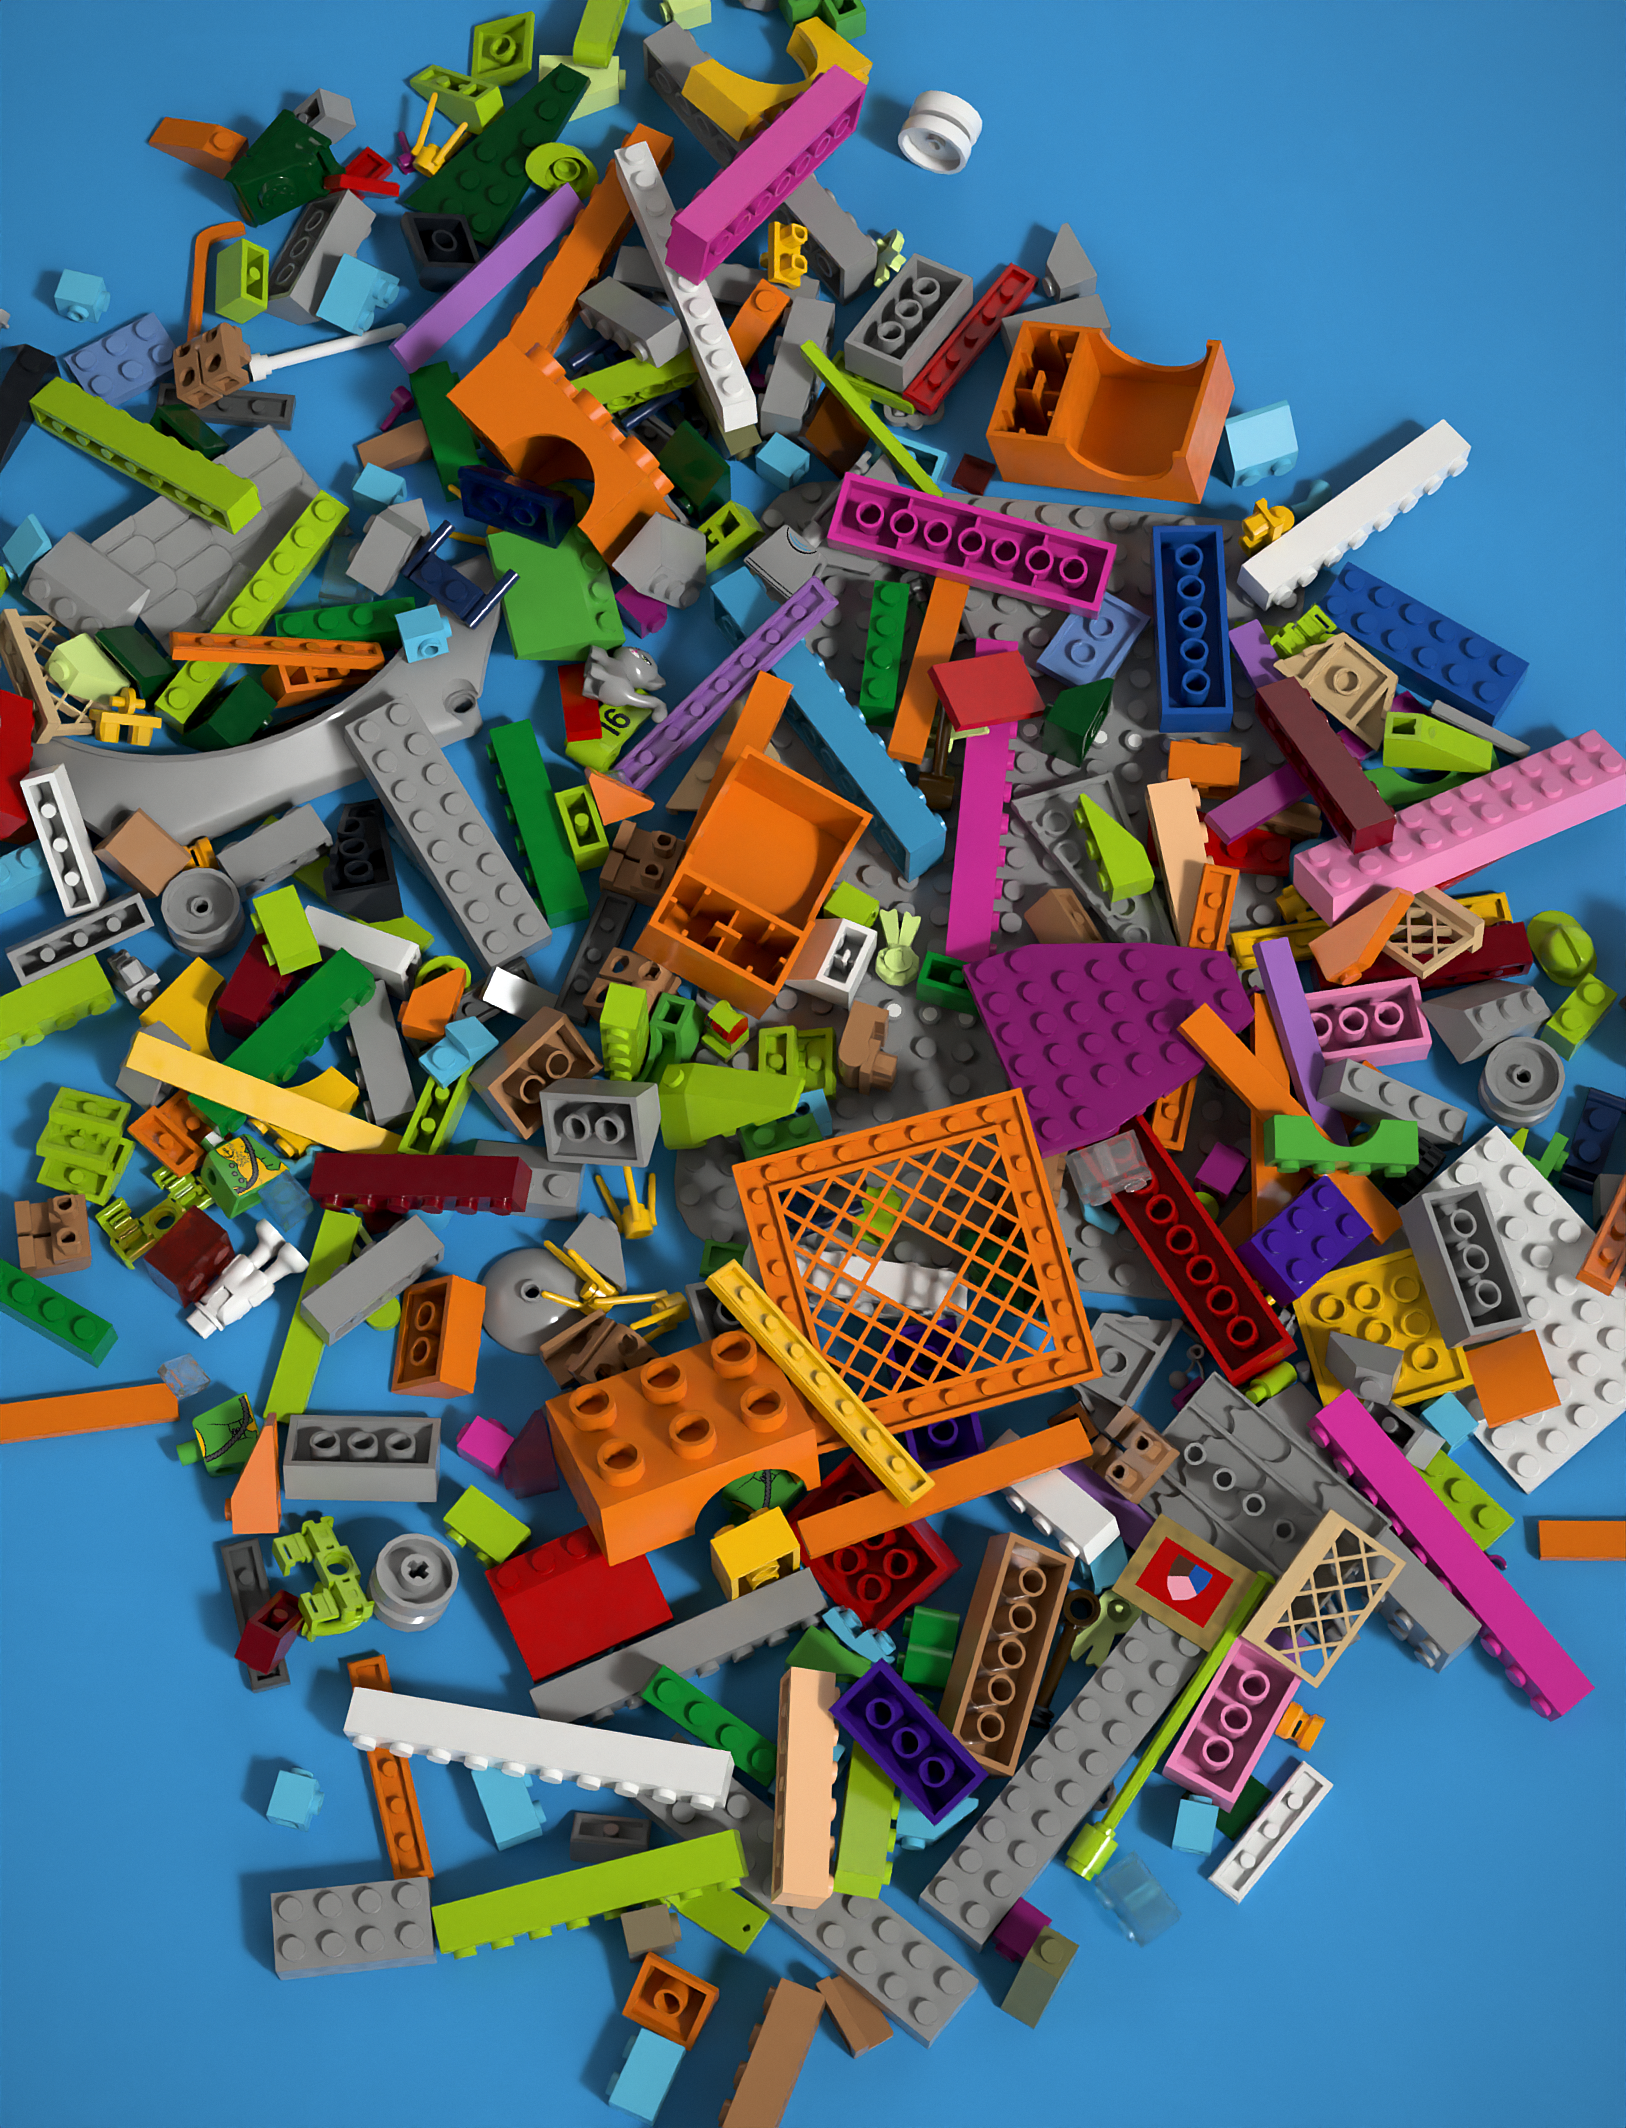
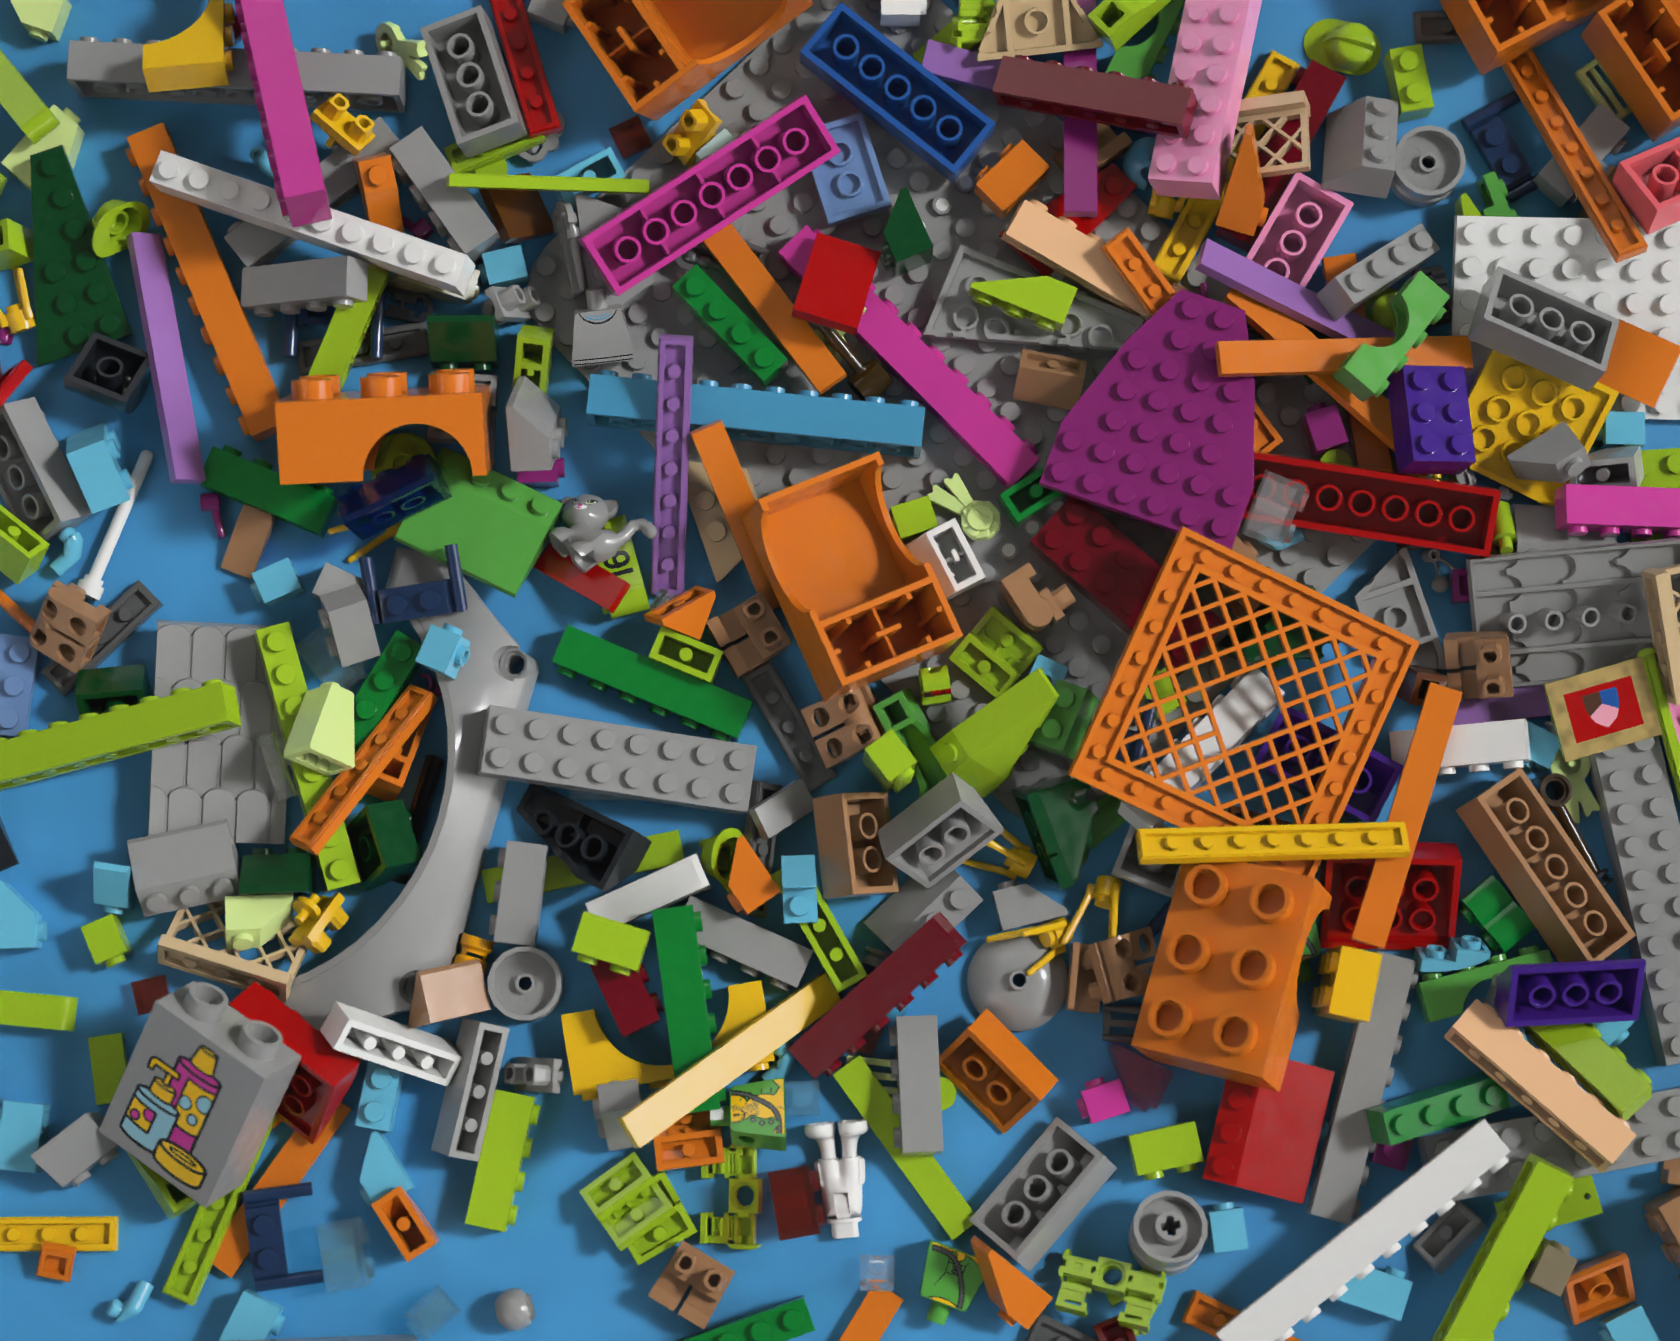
camera: 55 degrees left, 15 degrees up
none -> medium azure arm [49,527,83,577]
none -> yellowish green slope [284,682,355,776]
none -> light grey hips [482,285,541,325]
none -> yellow hips [662,99,722,166]
none -> dark green piece [1012,775,1100,890]
none -> dark red brick [1028,496,1225,678]
none -> medium azure brick [1205,1201,1249,1253]
none -> magenta plate [1370,1139,1414,1172]

